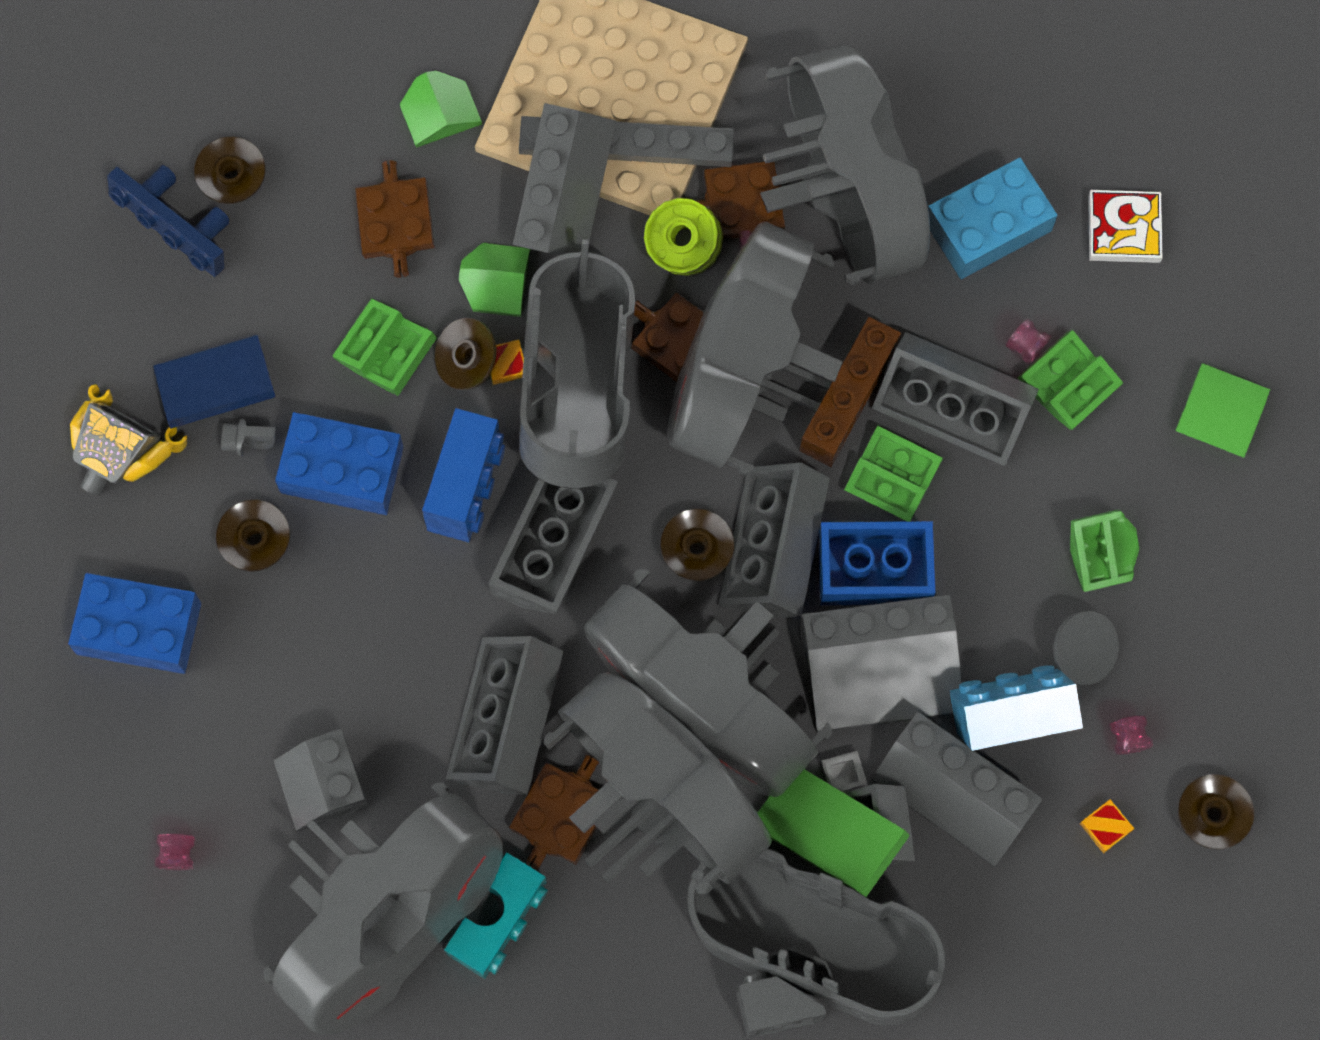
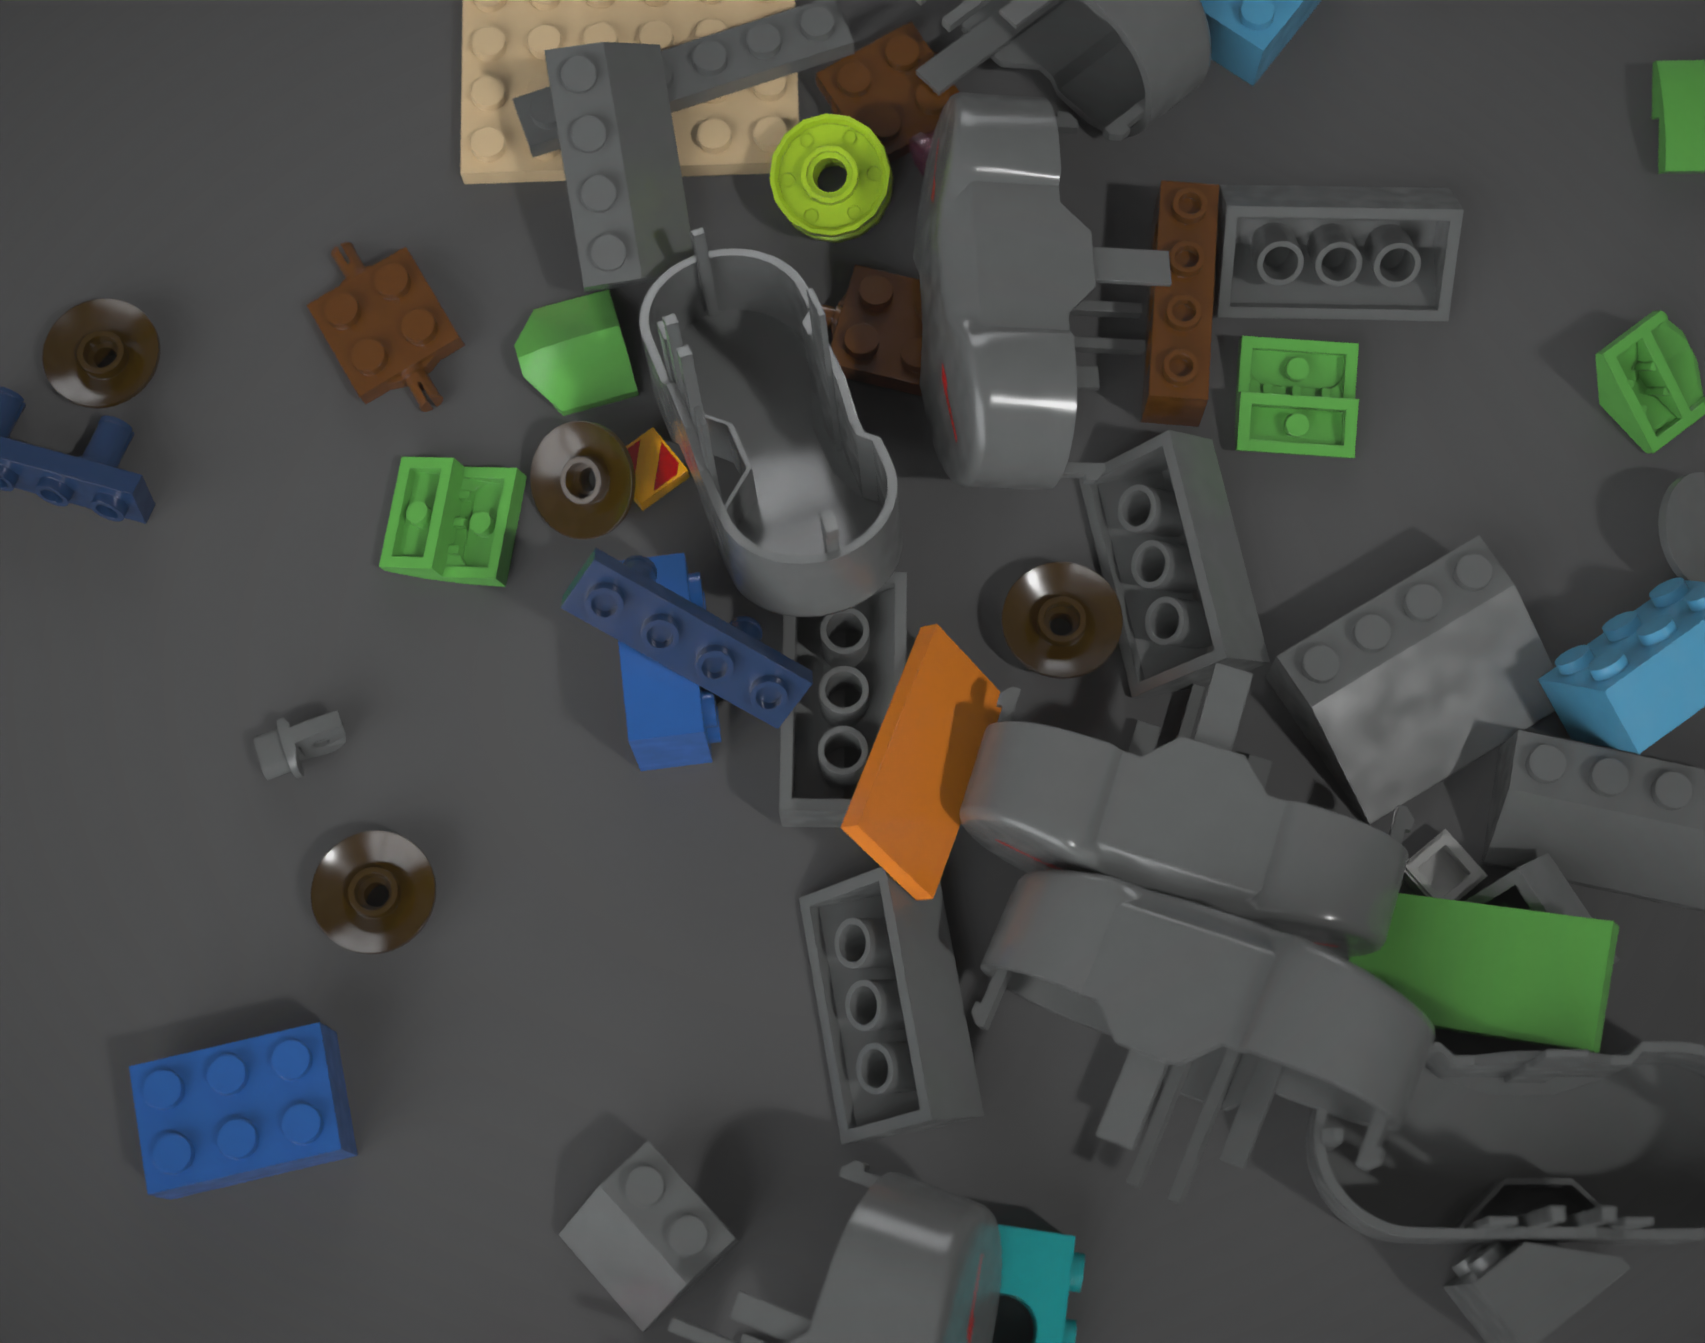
camera: 20 degrees left, 0 degrees up
torso [70,385,187,496] -> none
dark blue tile [153,335,276,429] -> none
blue brick [275,412,404,515] -> none
bright green slope [400,70,482,148] -> none
reddish brown plate [509,755,599,871] -> none
blue brick [819,521,935,605] -> none
clear pink wheel [1006,319,1051,364] -> none
bright green slope [1017,330,1123,430] -> none
none -> dark blue plate [560,548,813,729]
none -> orange tile [840,624,1002,901]

